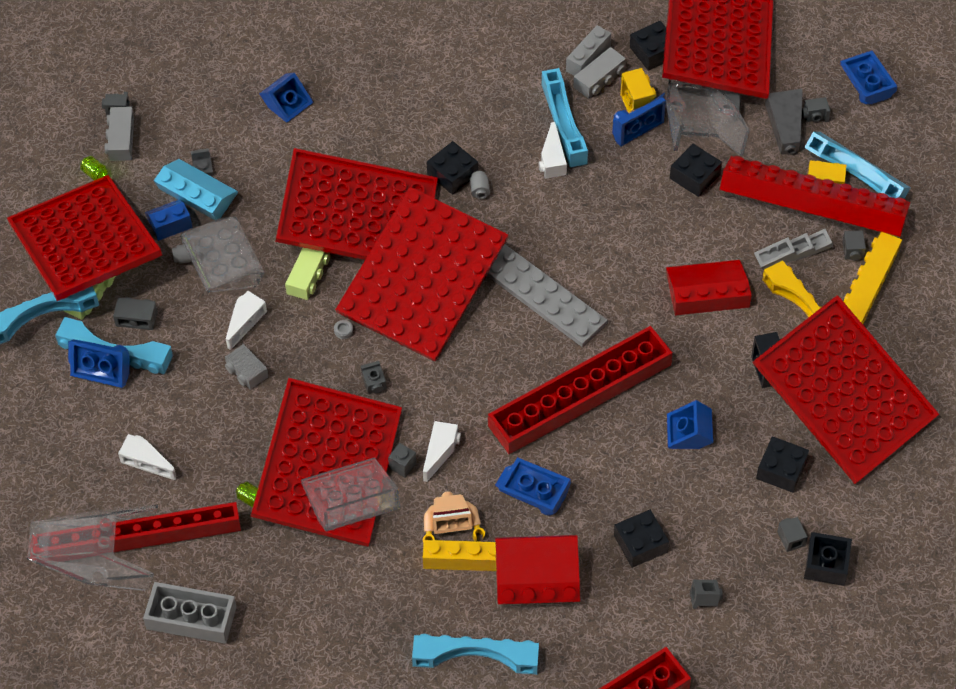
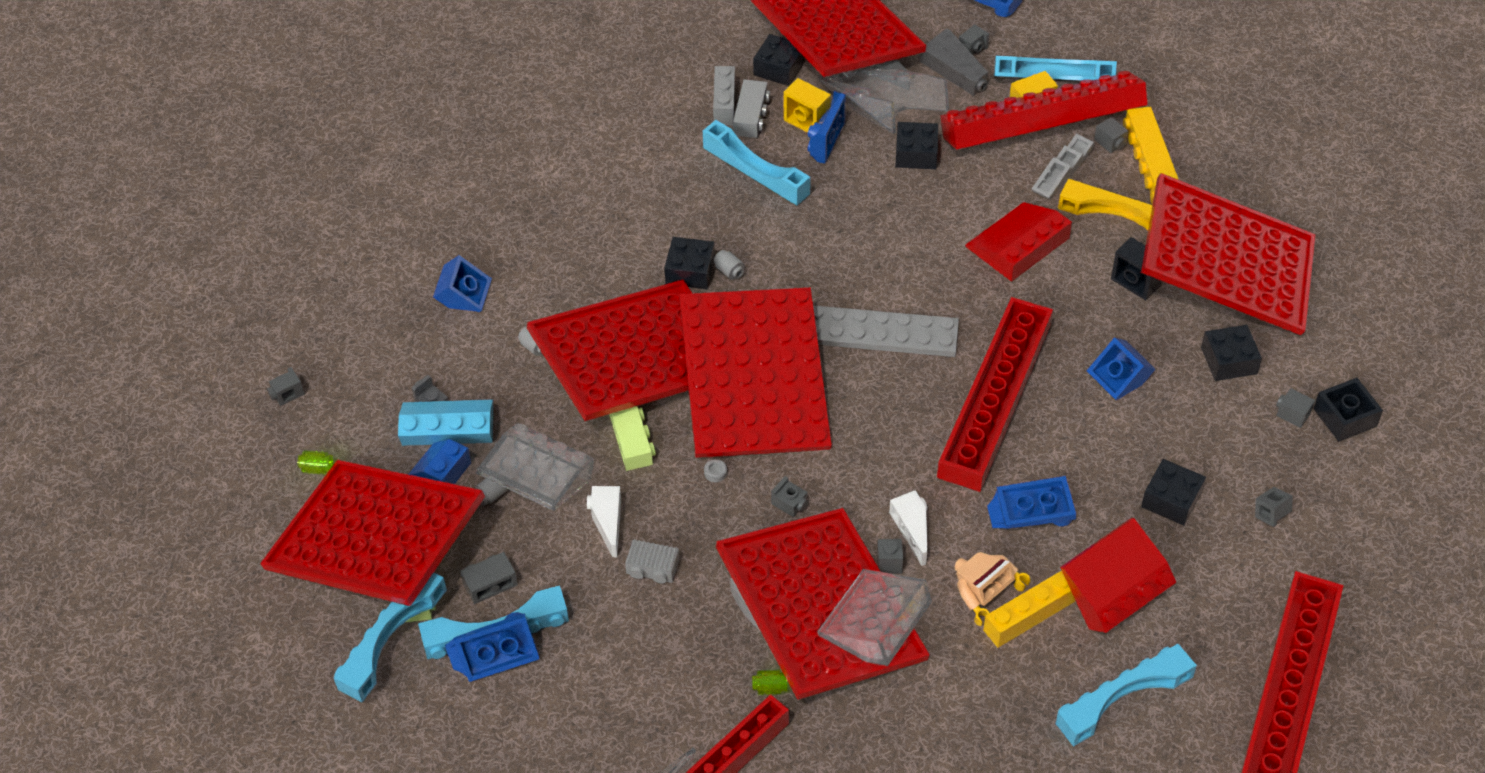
camera: 35 degrees left, 5 degrees down
light grey brick [105,107,134,161] -> none
white slope [118,434,176,480] -> none
white slope [539,122,567,179] -> none

